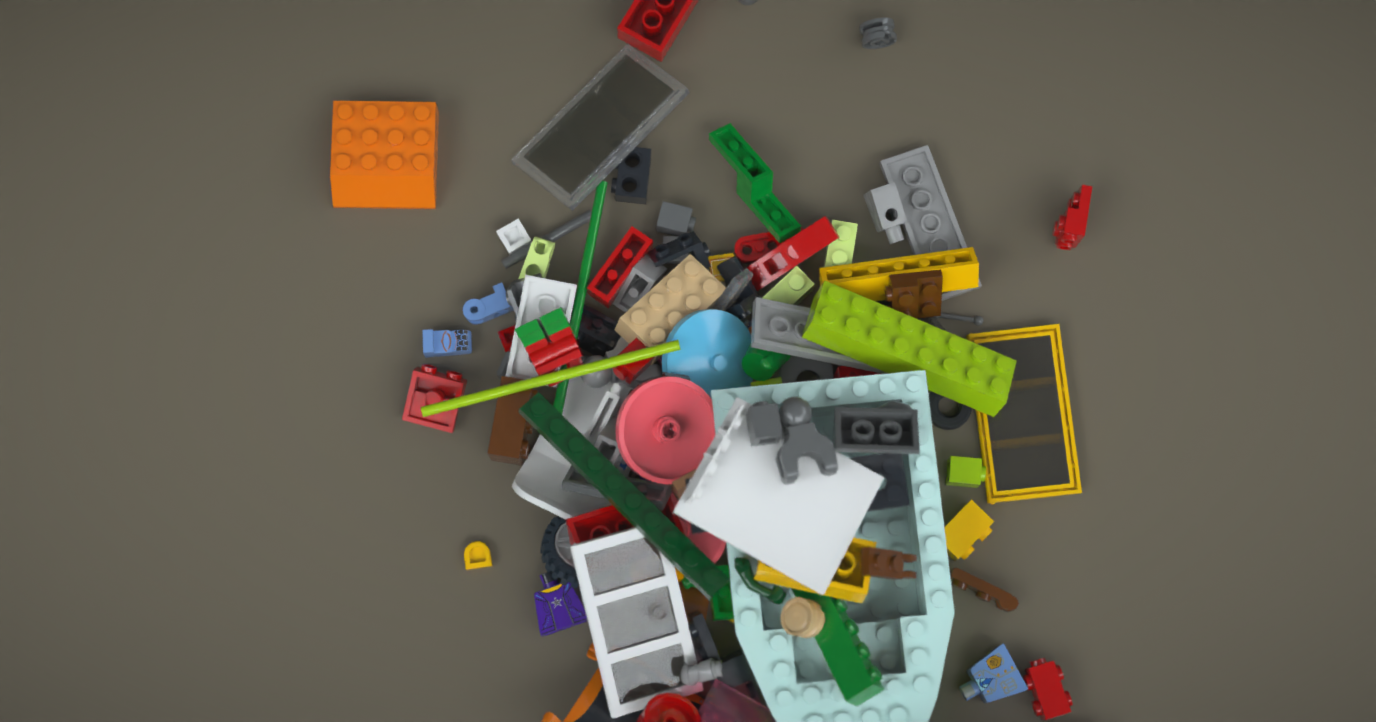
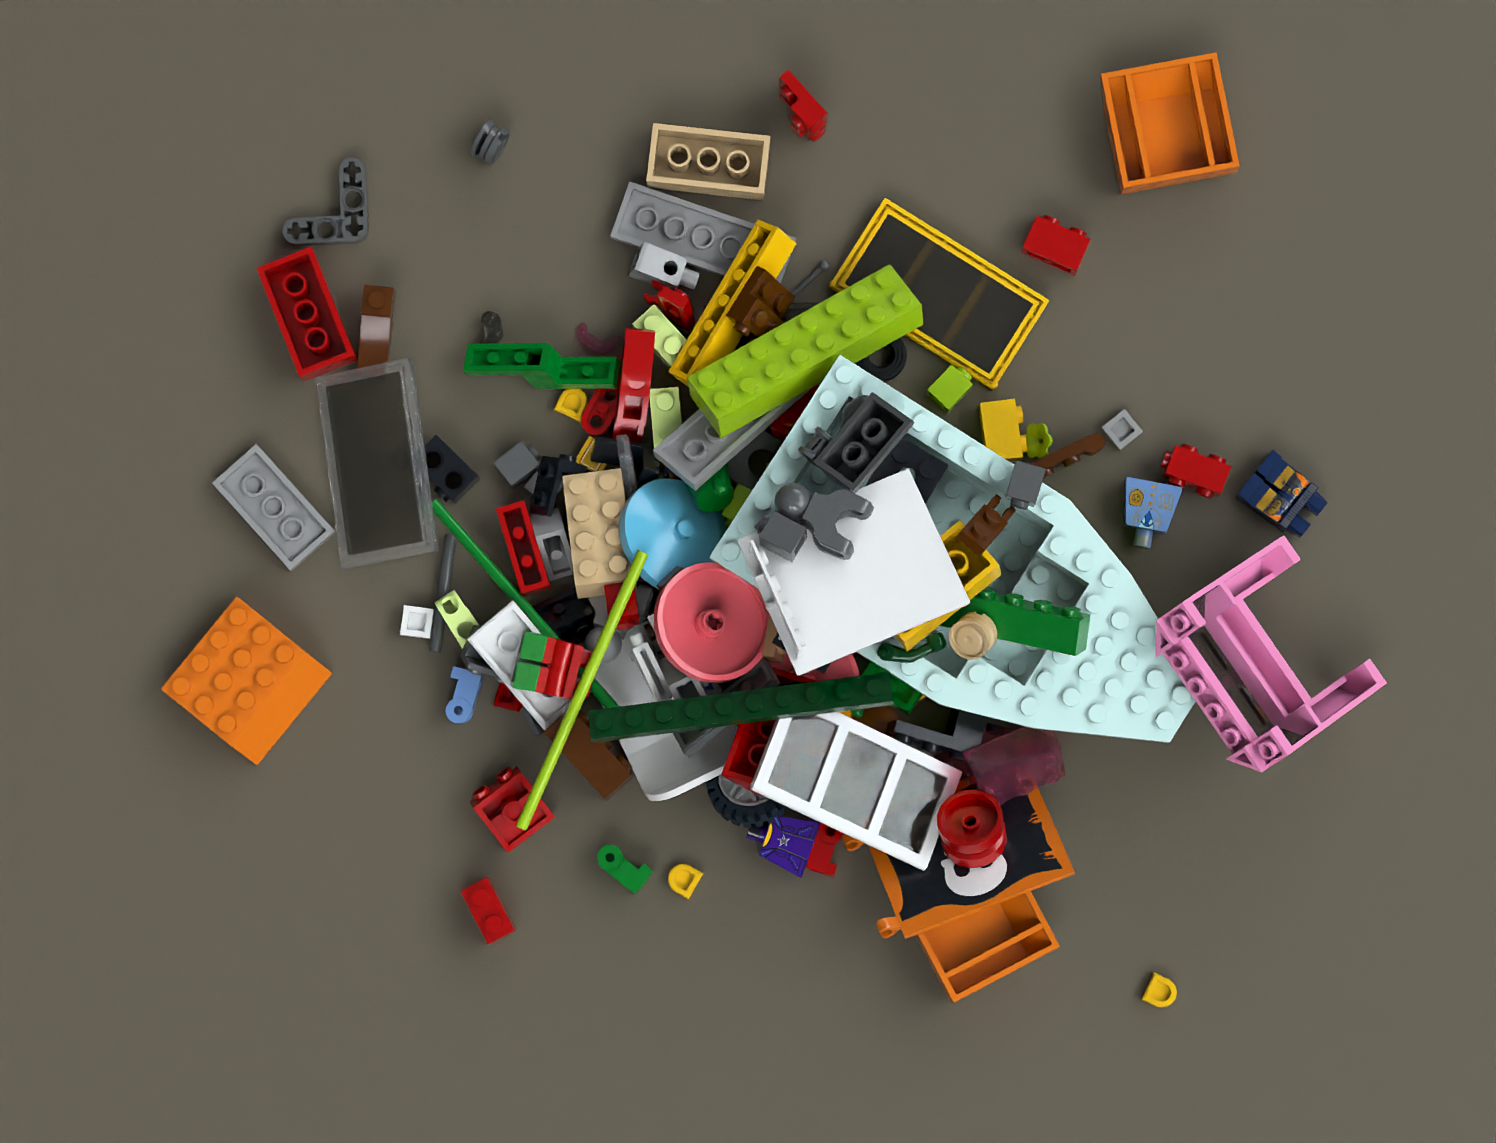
camera: 45 degrees left, 5 degrees up
medium blue leg [422,329,472,358] -> none
light grey arm [680,658,723,686] -> none
none -> light grey plate [212,444,336,571]
none -> reddish brown slope [356,285,396,380]
none -> red brick [460,877,517,945]
none -> clear smoke arm [478,311,504,344]
none -> yellow tile [554,389,588,423]
none -> clear pink piece [577,323,621,354]
none -> green leg [597,845,654,895]
none -> red plate [643,280,696,332]
none -> tan brick [646,123,771,201]
none -> dark grey bush [798,426,833,467]
none -> red leg [805,823,843,878]
none -> dark grey brick [1005,460,1046,510]
none -> red brick [1021,215,1091,276]
none -> lime plant [1025,423,1053,458]
none -> orange slope [1100,52,1240,195]
none -> light grey tile [1101,409,1143,451]

